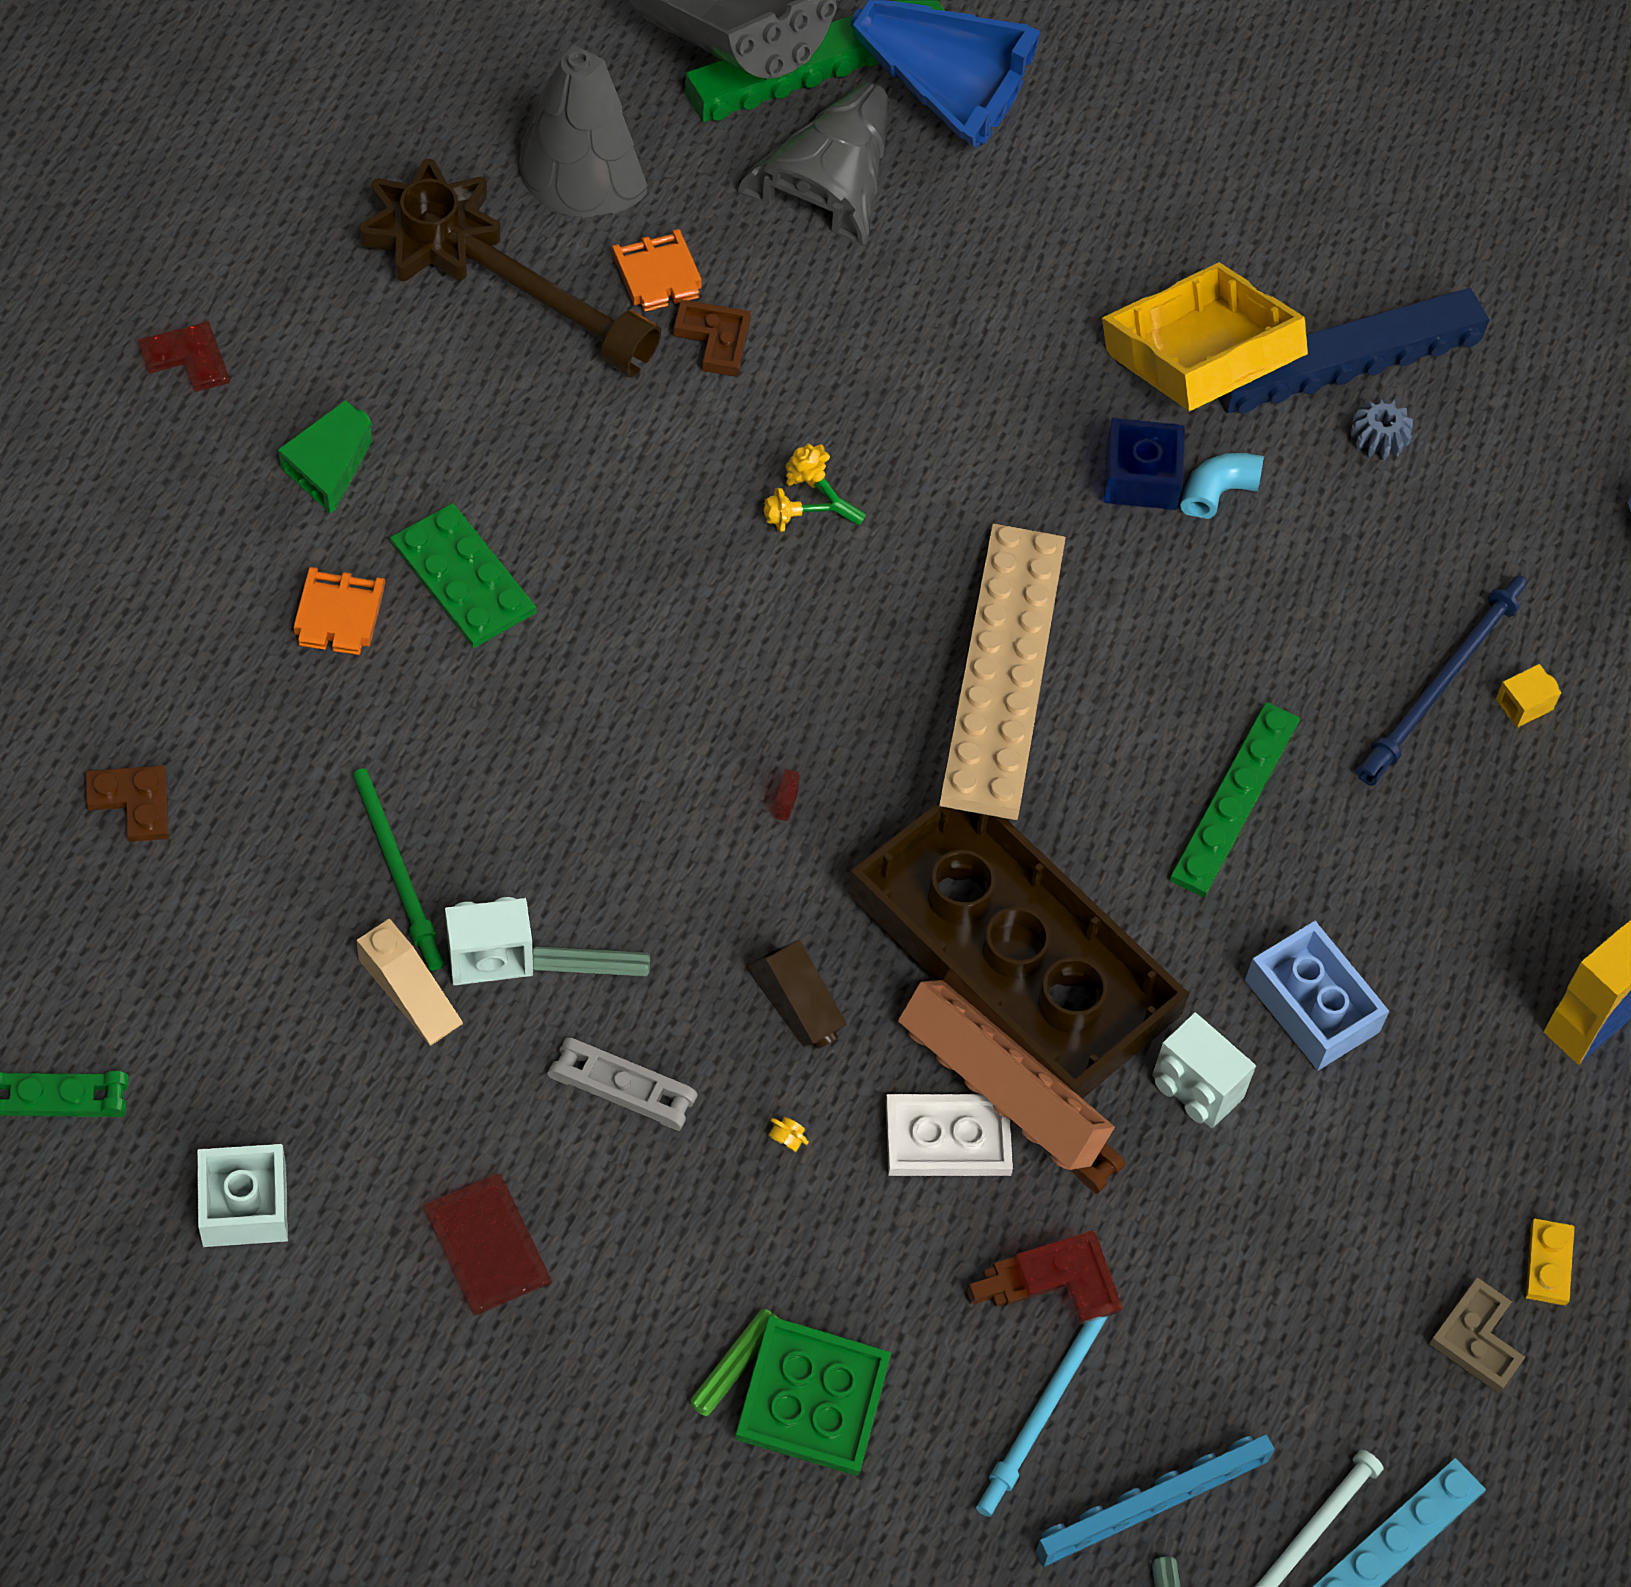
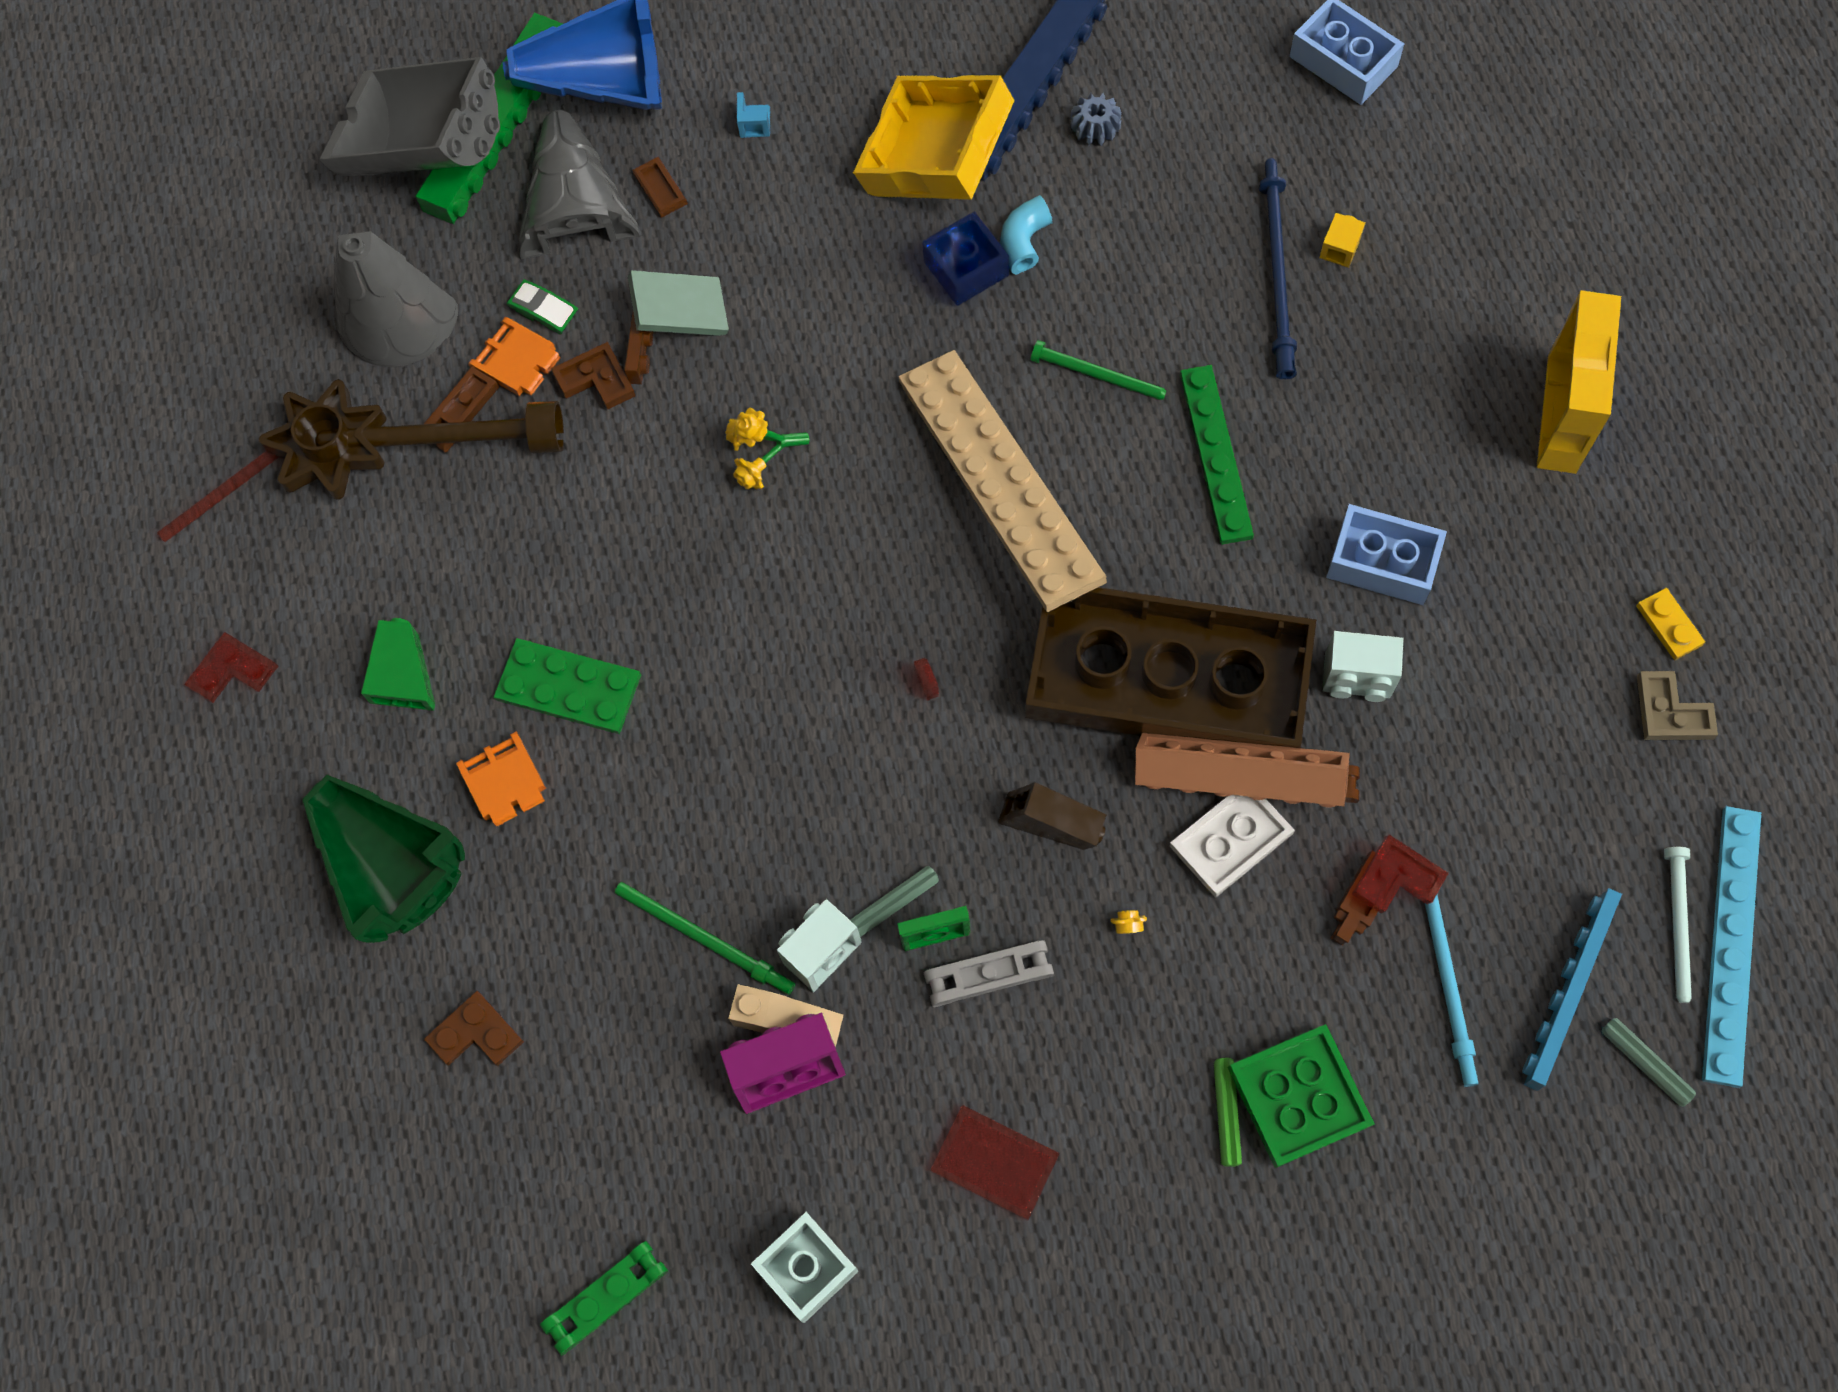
camera: 25 degrees left, 10 degrees up
none -> clear red bar [157,451,279,542]
none -> dark green cone [303,775,465,943]
none -> reddish brown plate [424,366,499,453]
none -> slope [507,279,578,335]
none -> reddish brown plate [625,312,653,384]
none -> sand green tile [628,270,729,336]
none -> reddish brown tile [632,156,688,218]
none -> magenta slope [720,1012,846,1114]
none -> dark azure panel [737,92,770,138]
none -> green tile [897,906,971,951]
none -> green bar [1031,340,1167,400]

